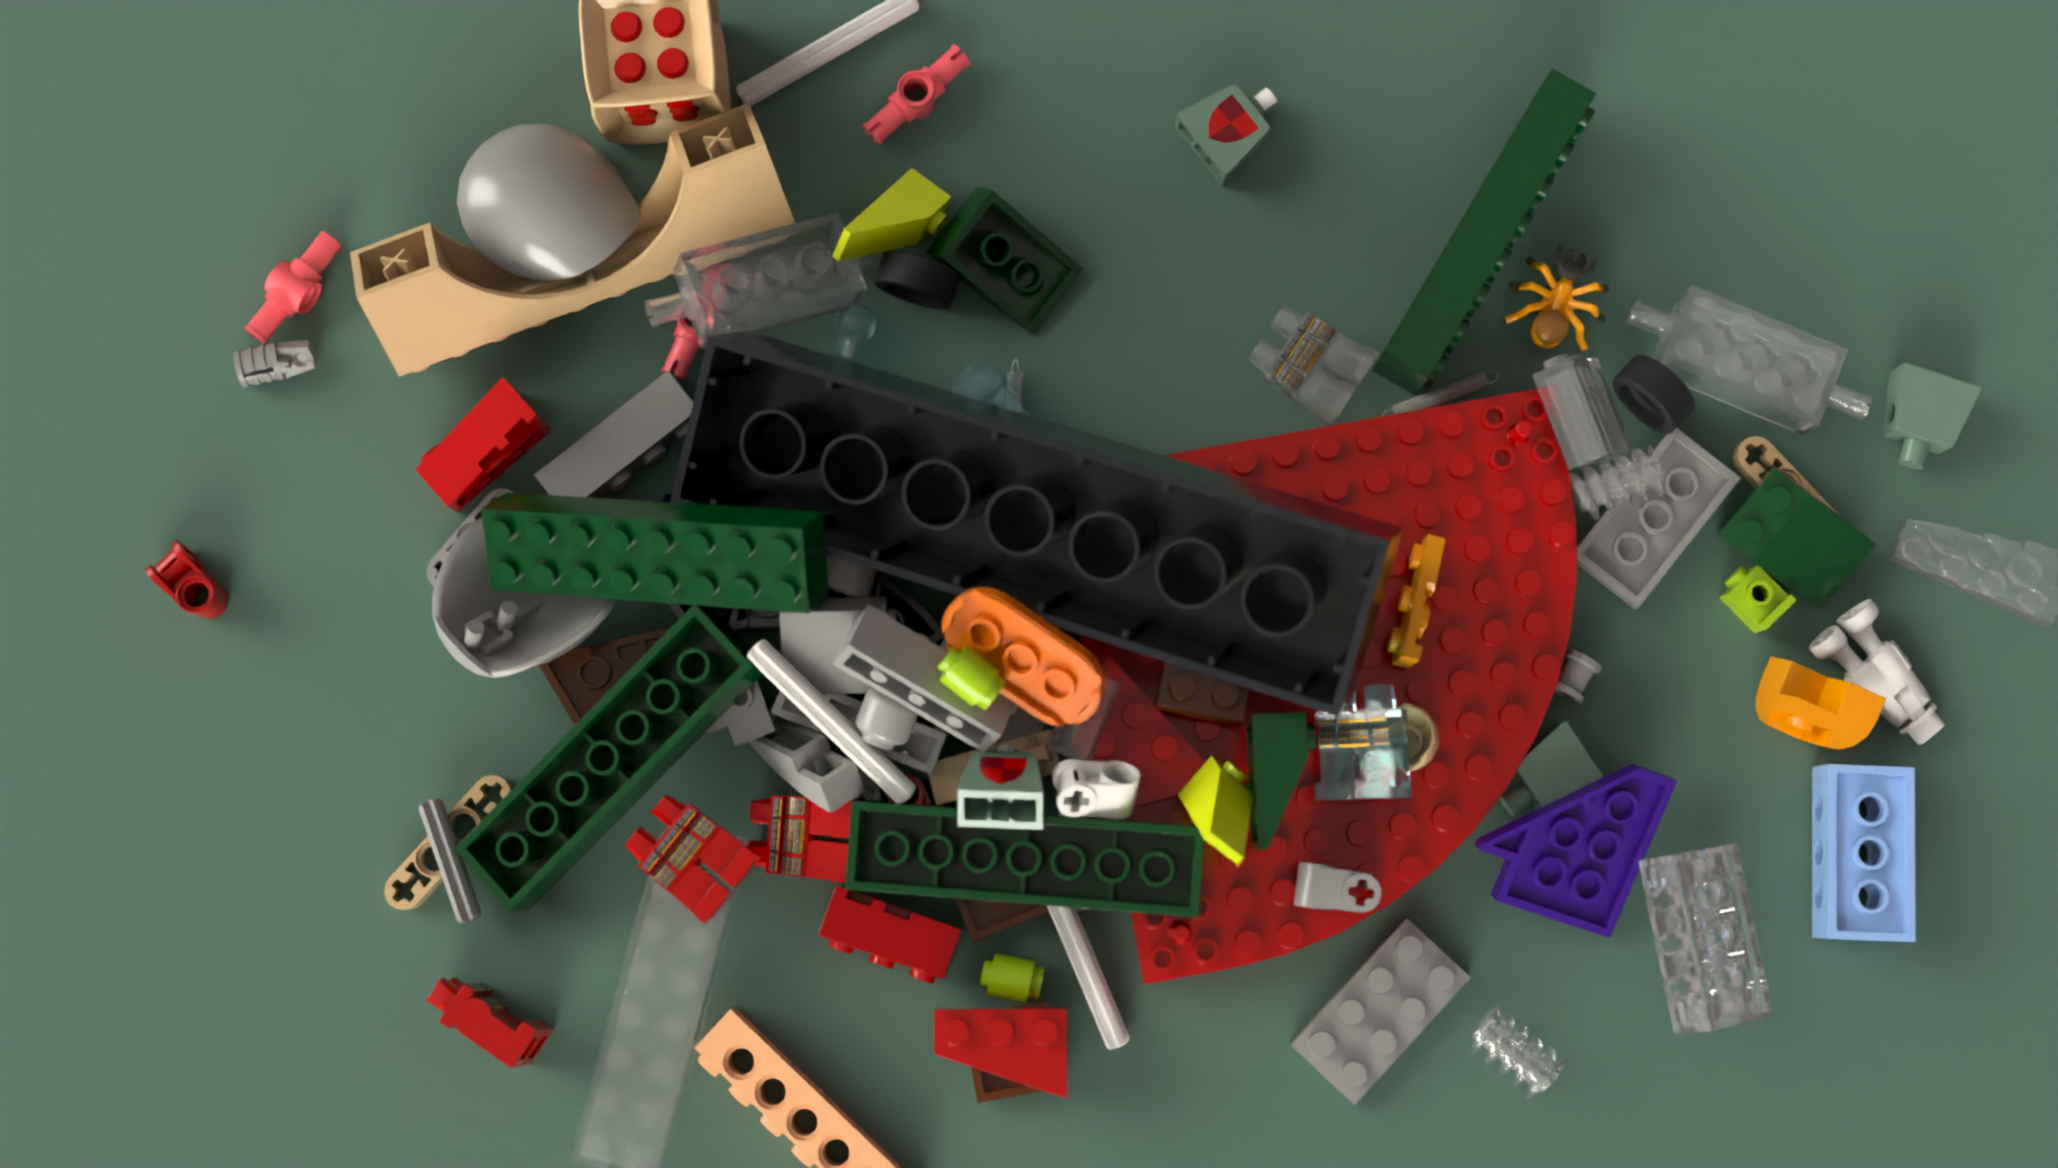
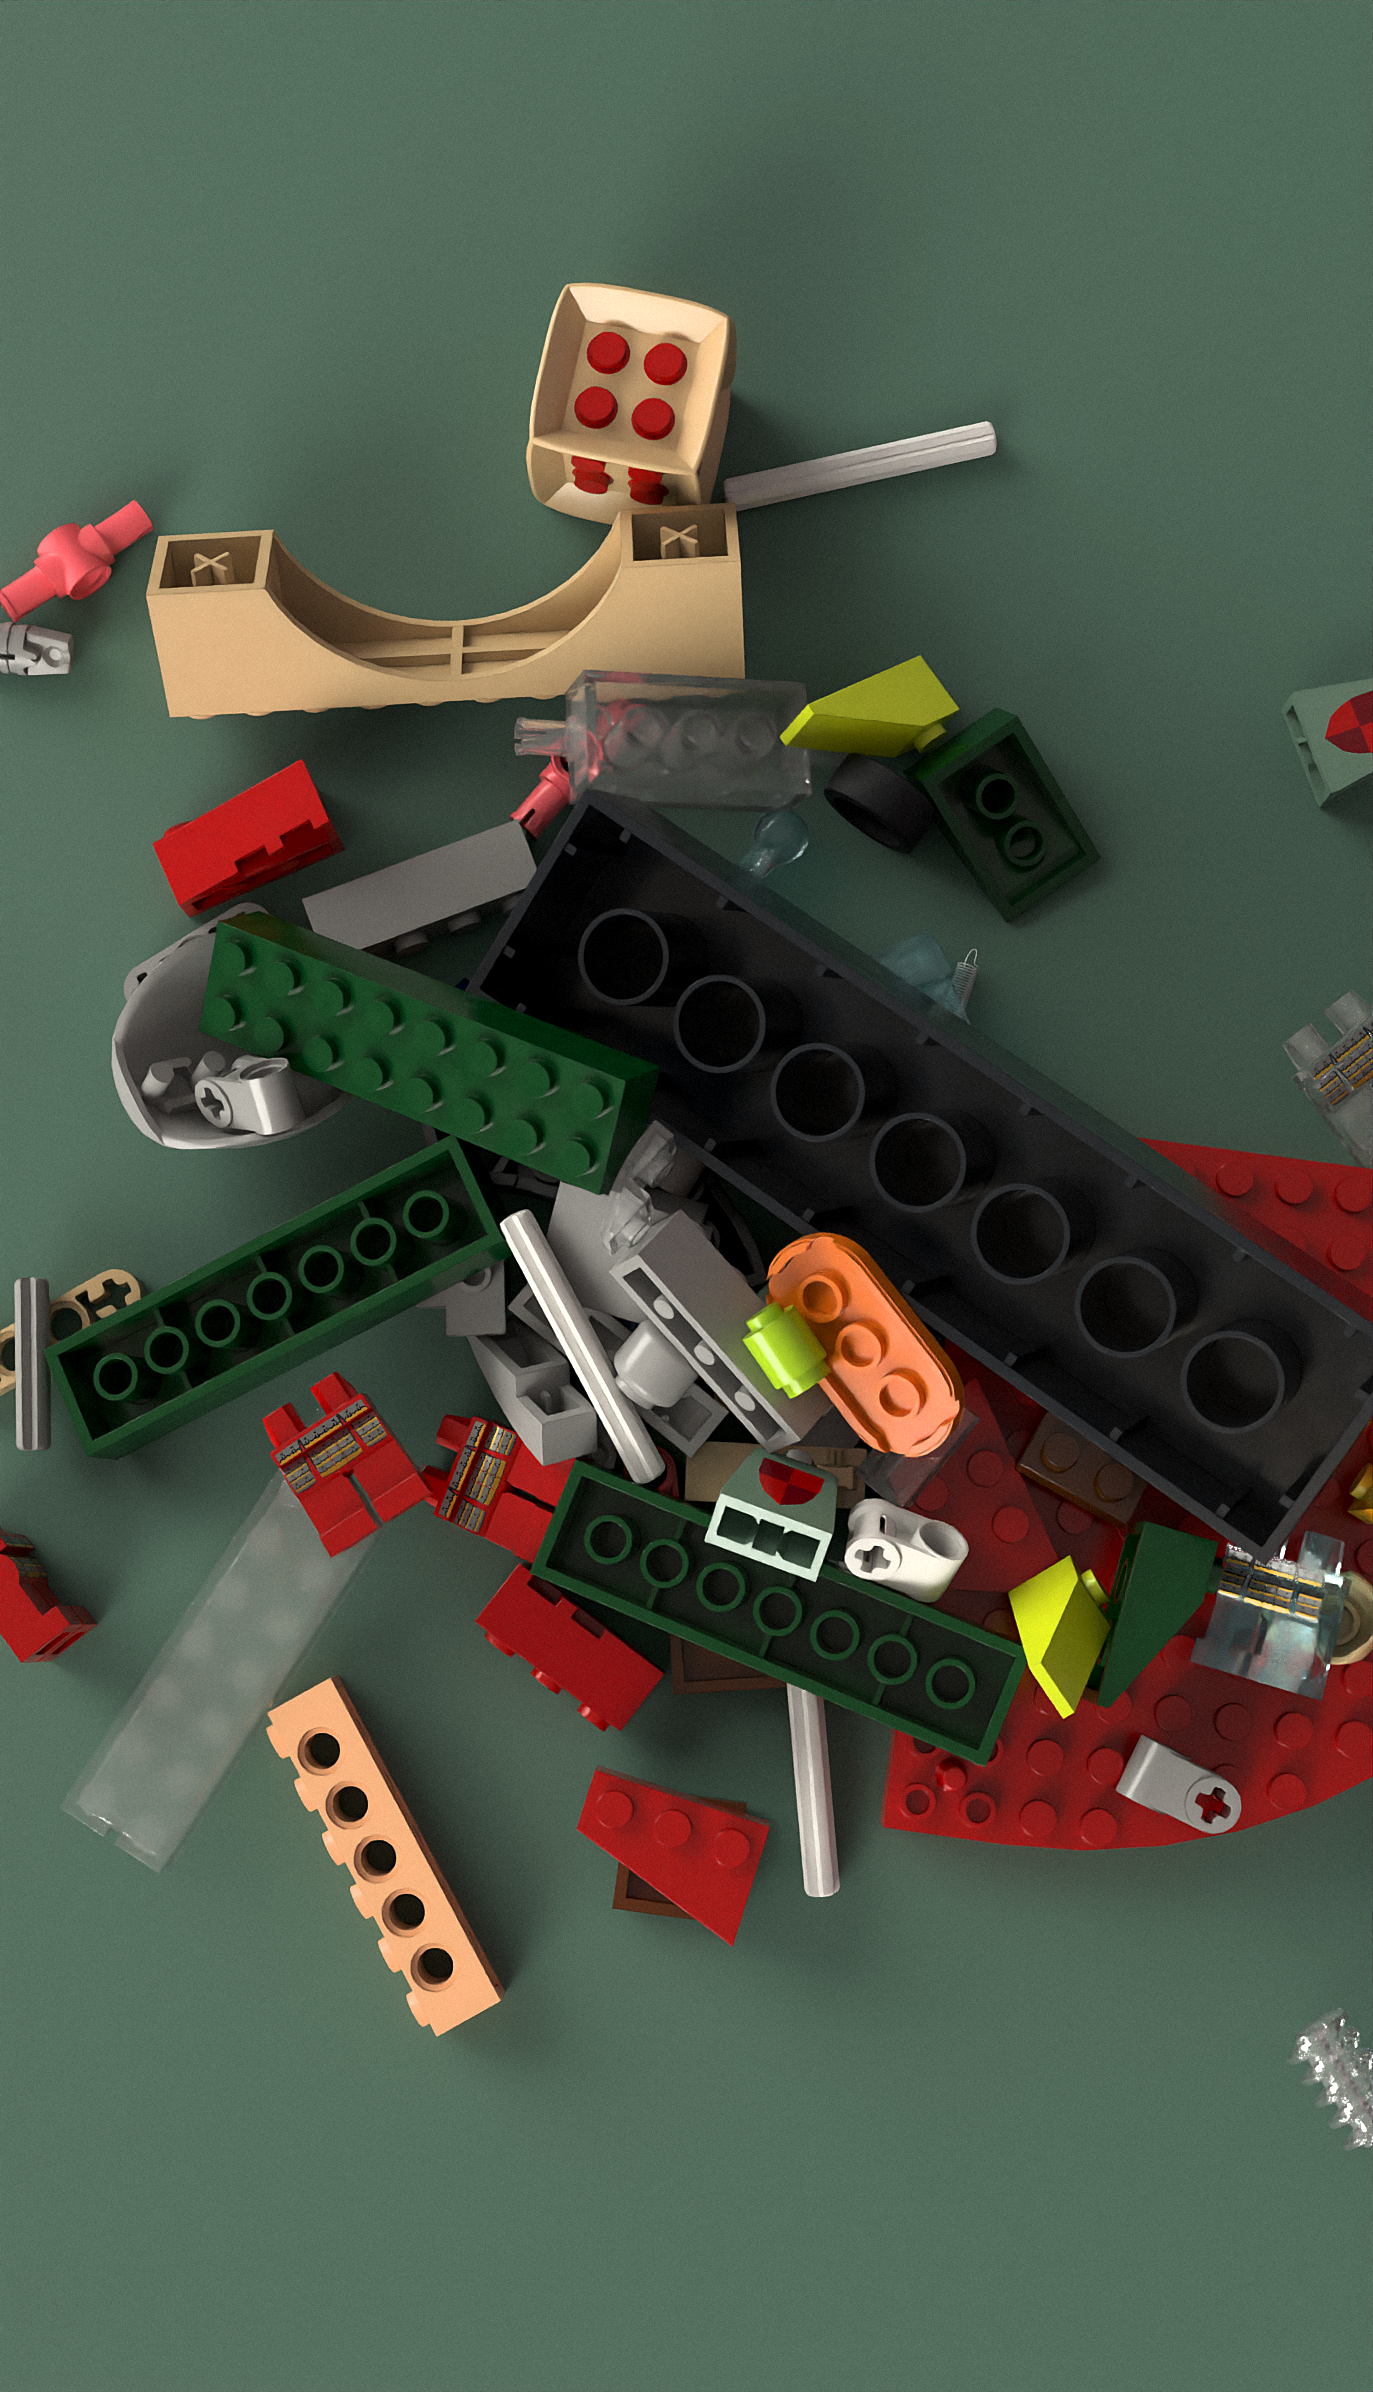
camera: 25 degrees right, 0 degrees up
light grey piece [457,124,641,281] -> none
reddish brown wing [539,628,669,725] -> none
coral pin [862,44,971,146] -> none
lime brick [980,953,1045,1004] -> none
light grey plate [1290,918,1471,1105] -> none
none -> light grey piece [194,1055,306,1135]
none -> clear slope [600,1119,676,1257]

